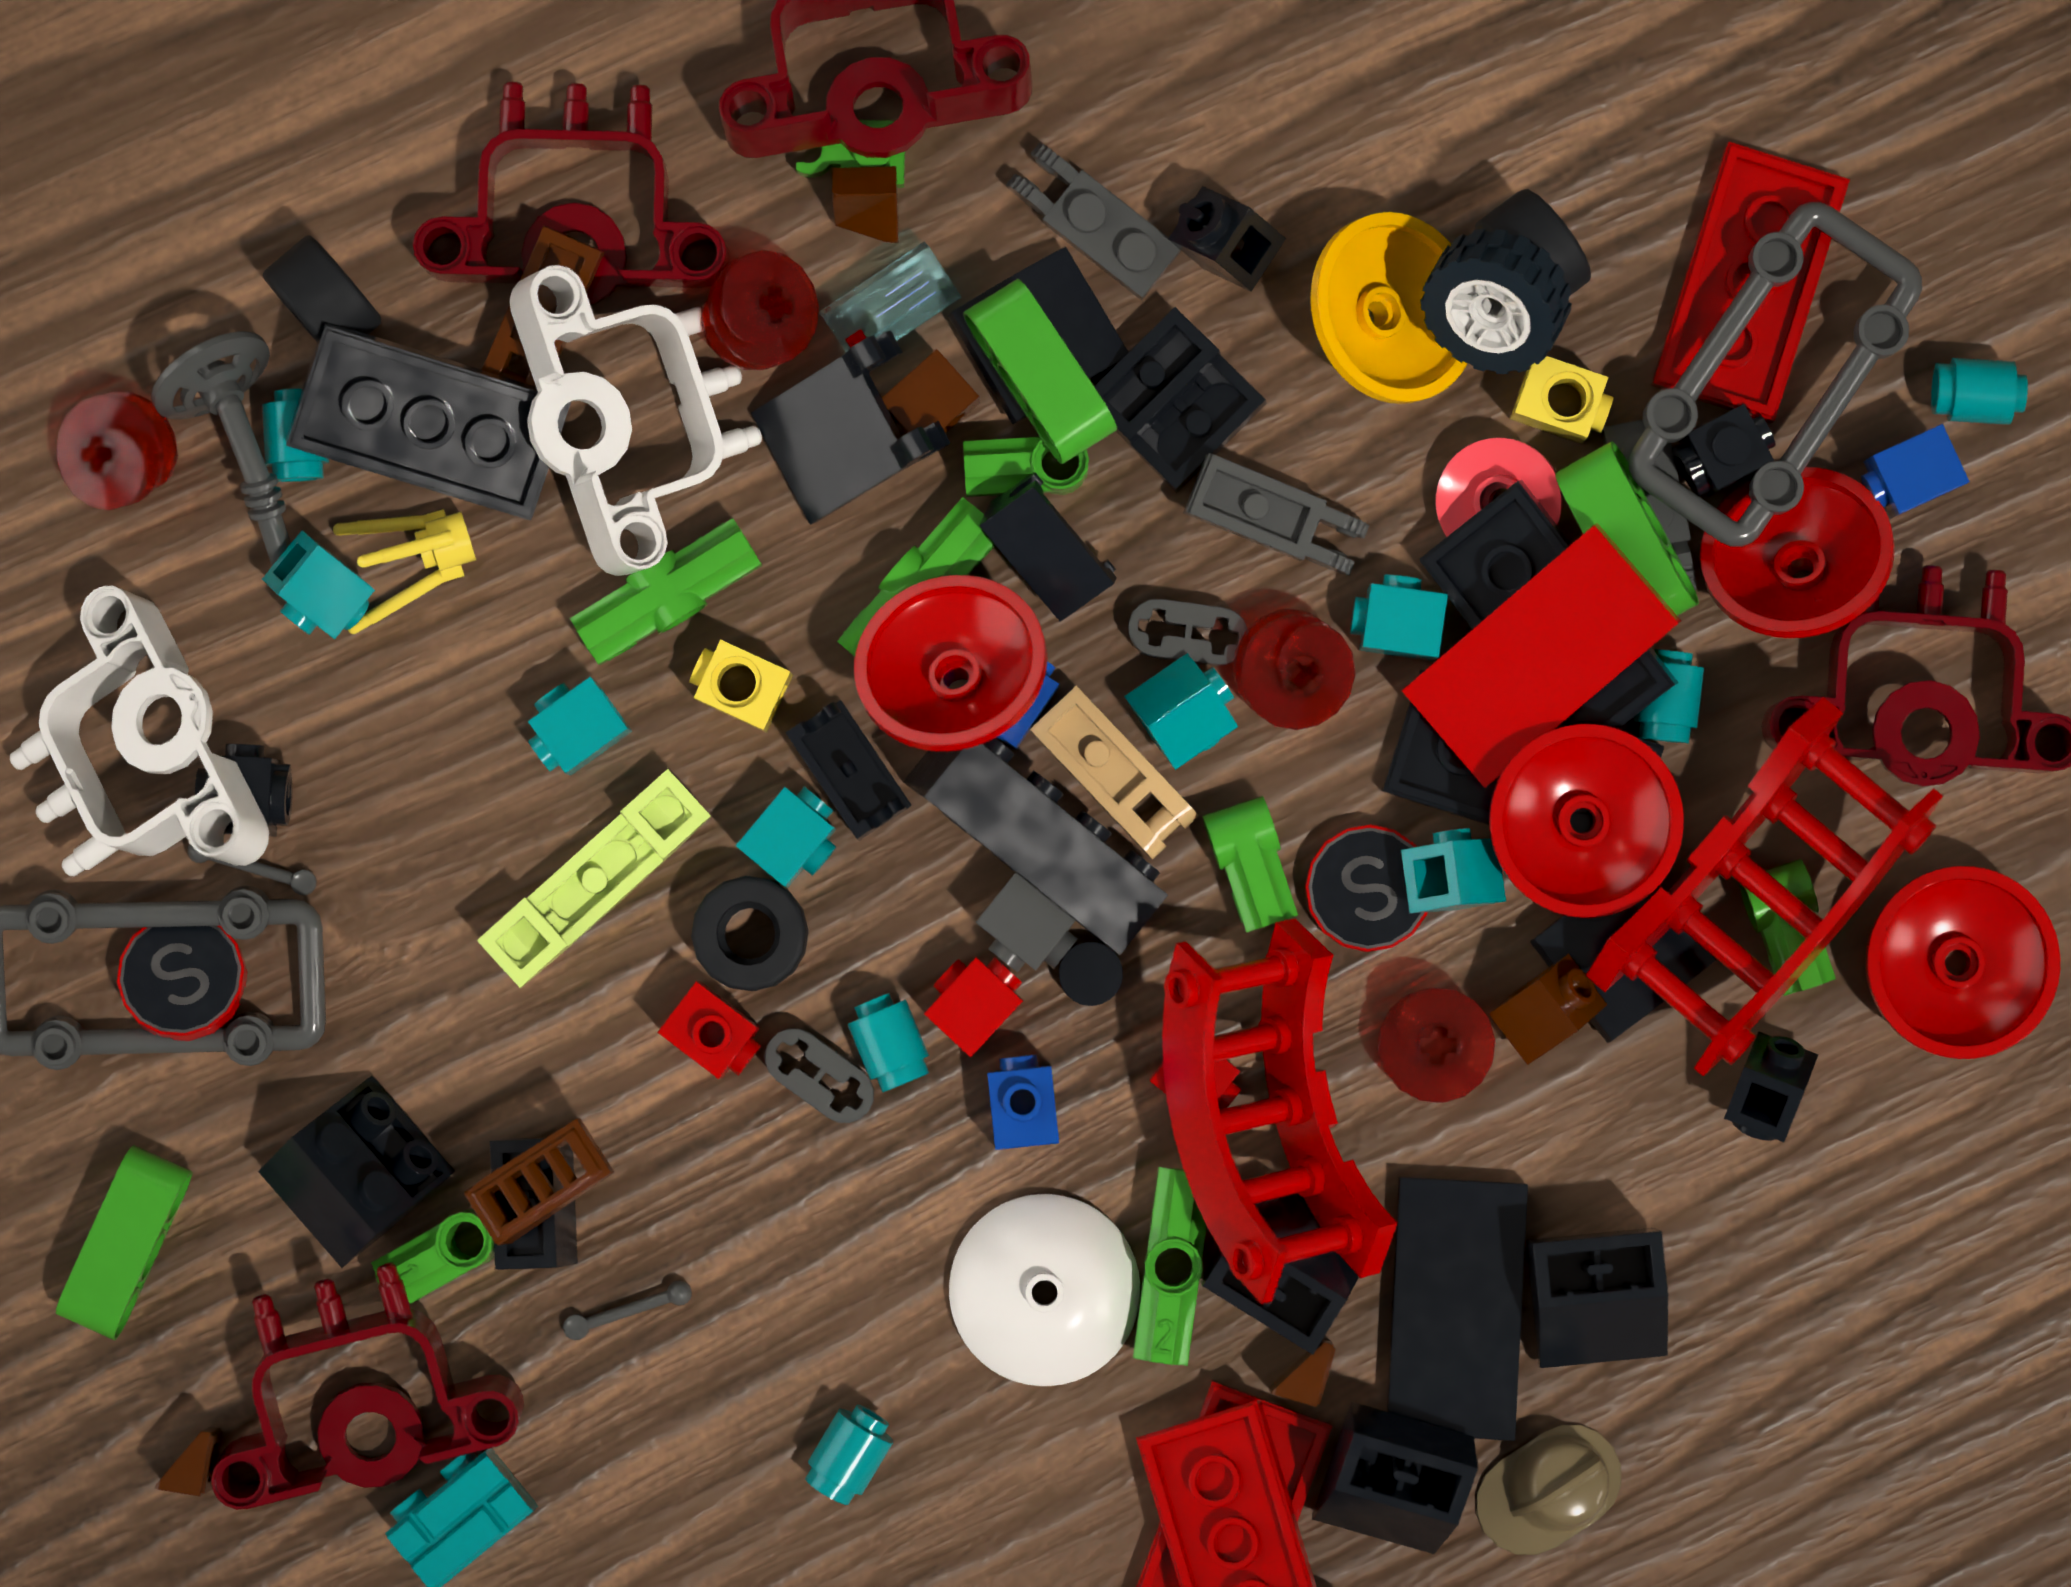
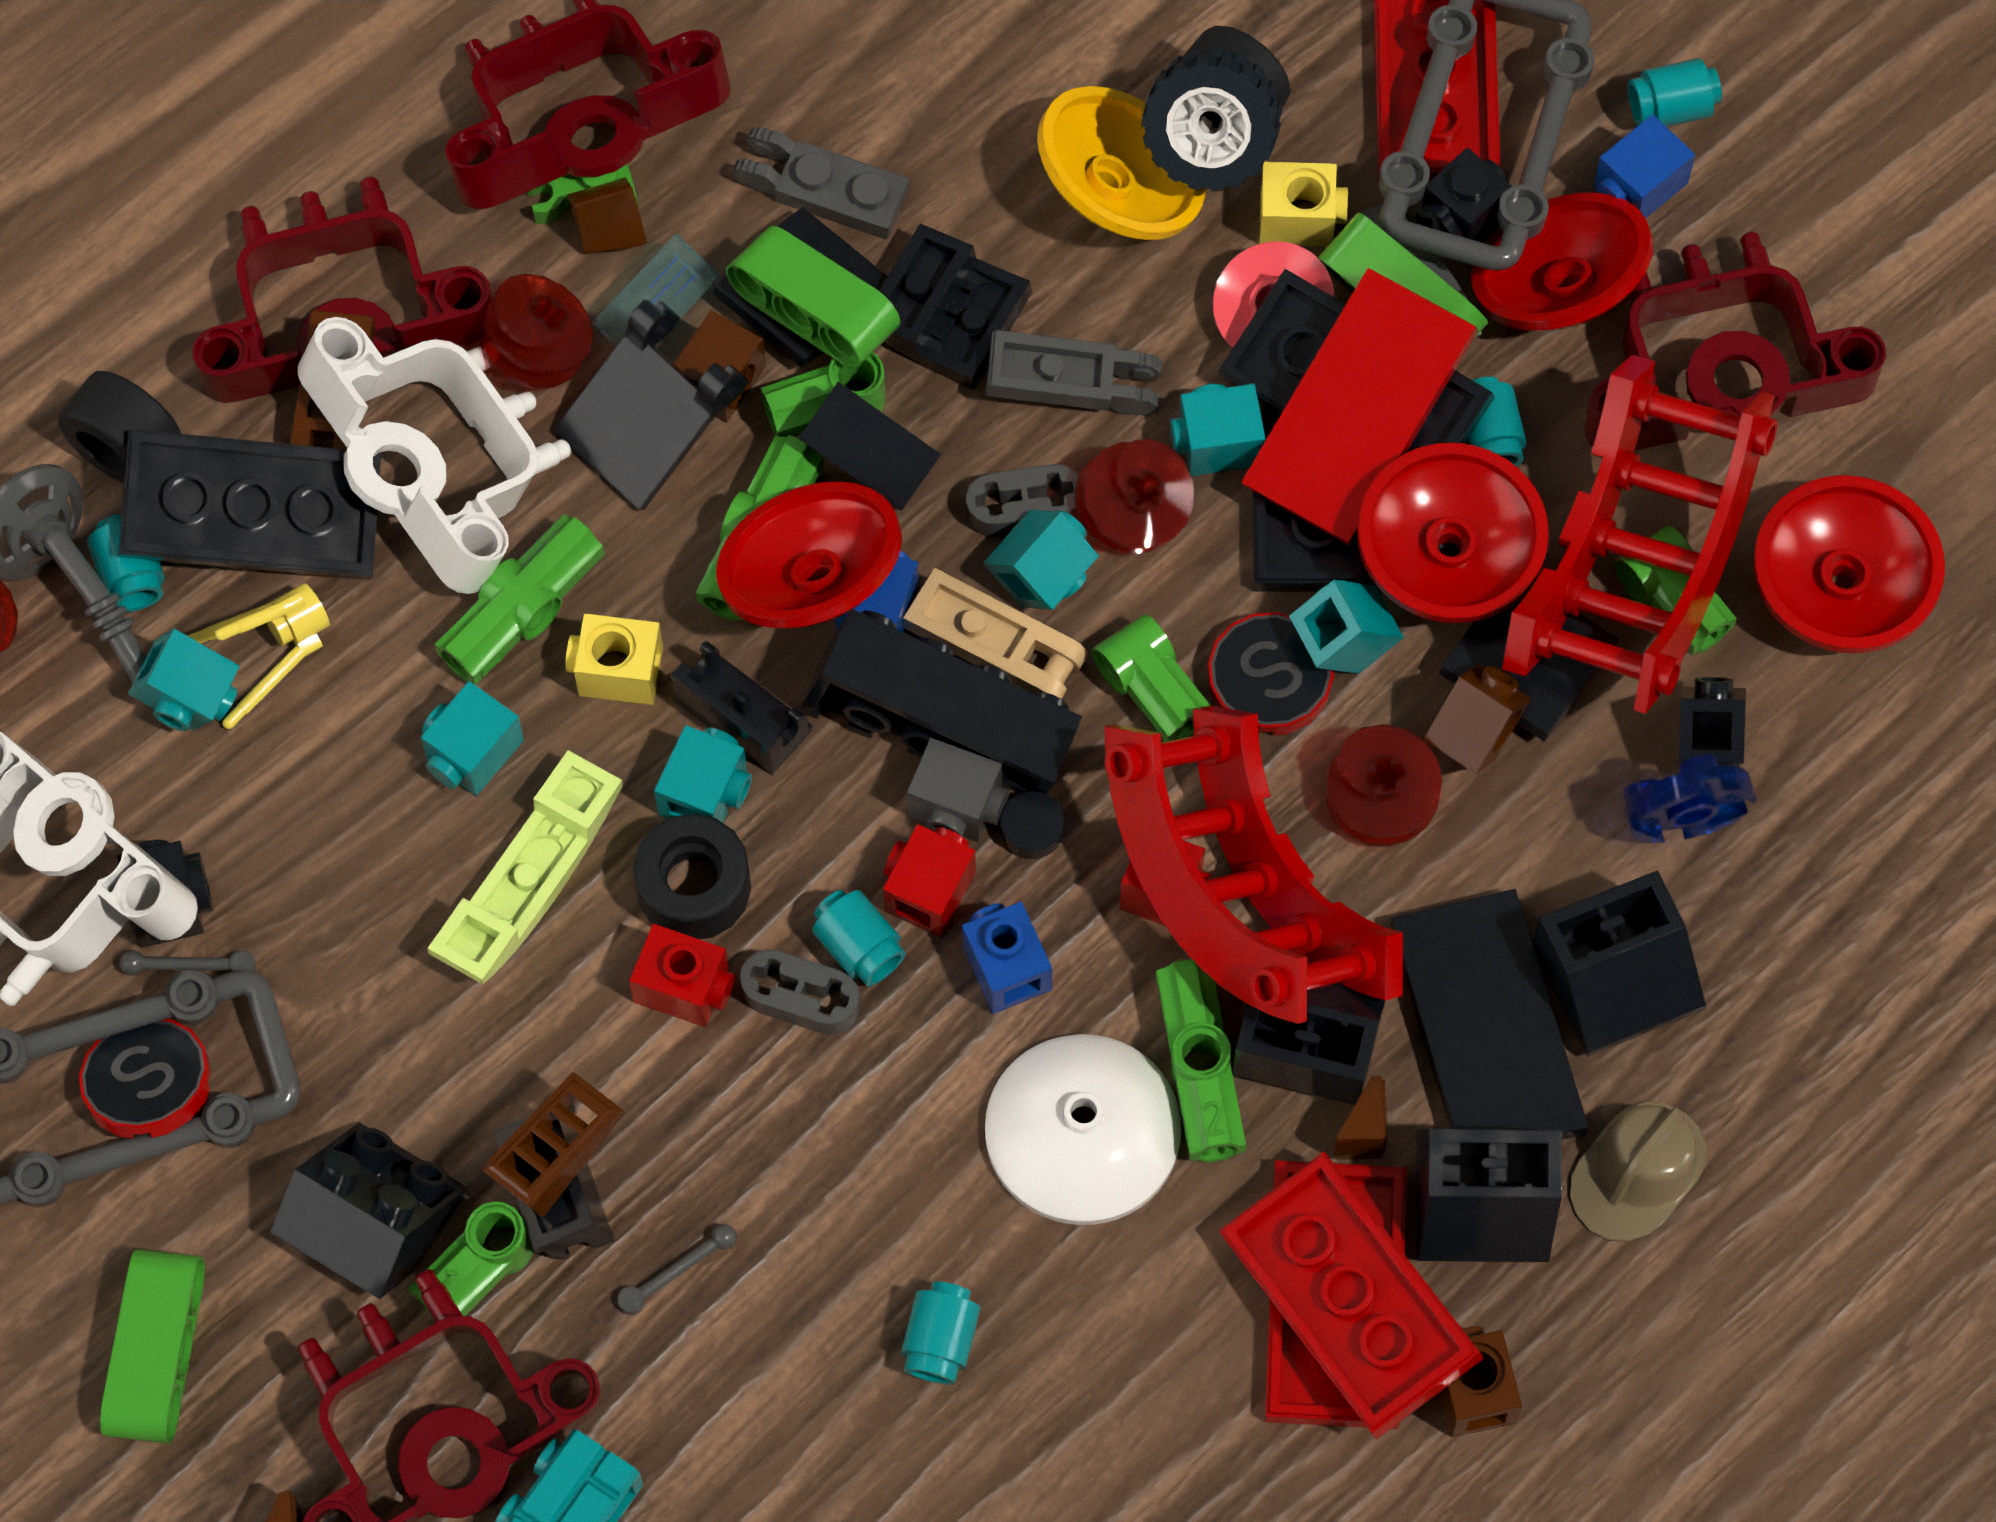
camera: 20 degrees left, 20 degrees down
black brick [1168,186,1286,292] -> none
none -> clear blue plate [1623,755,1757,843]

